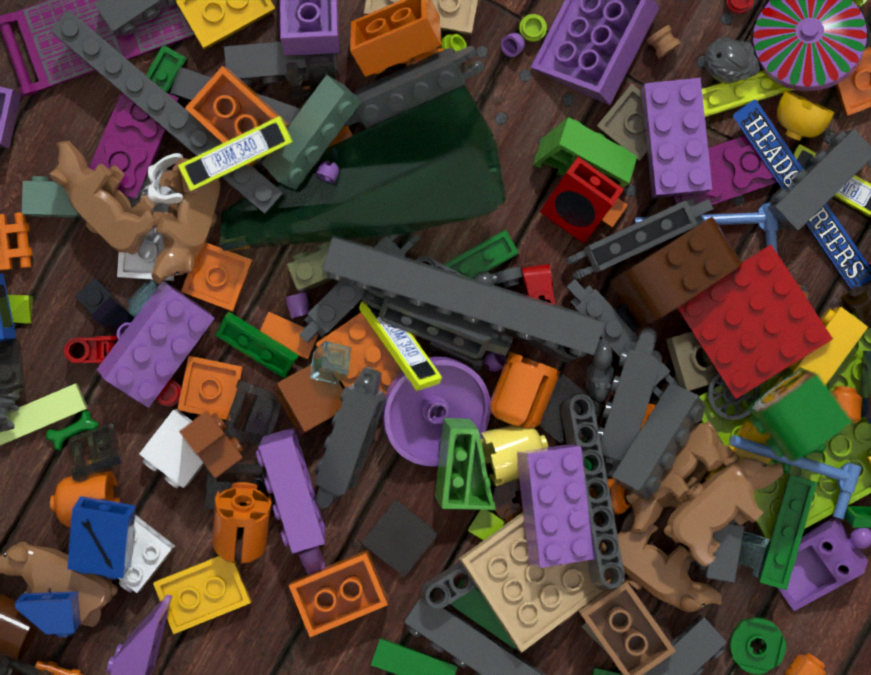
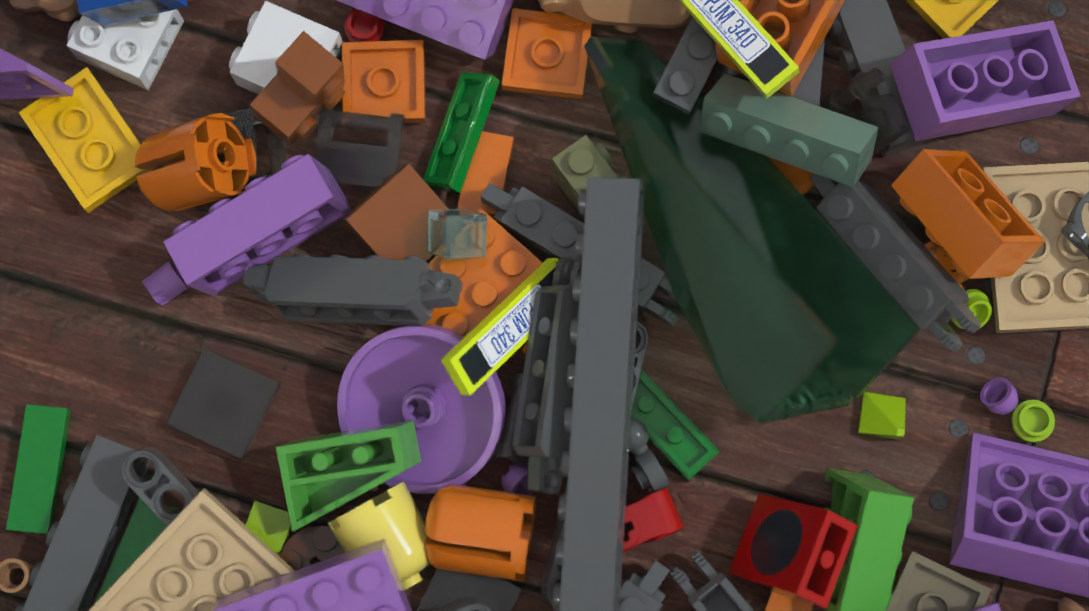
camera: 80 degrees right, 10 degrees down
medium lavender hose [285,292,310,318] -> none
orange brick [288,550,389,637] -> none
medium lavender hinge [315,160,339,184] -> none
none -> lime slope [858,392,906,440]

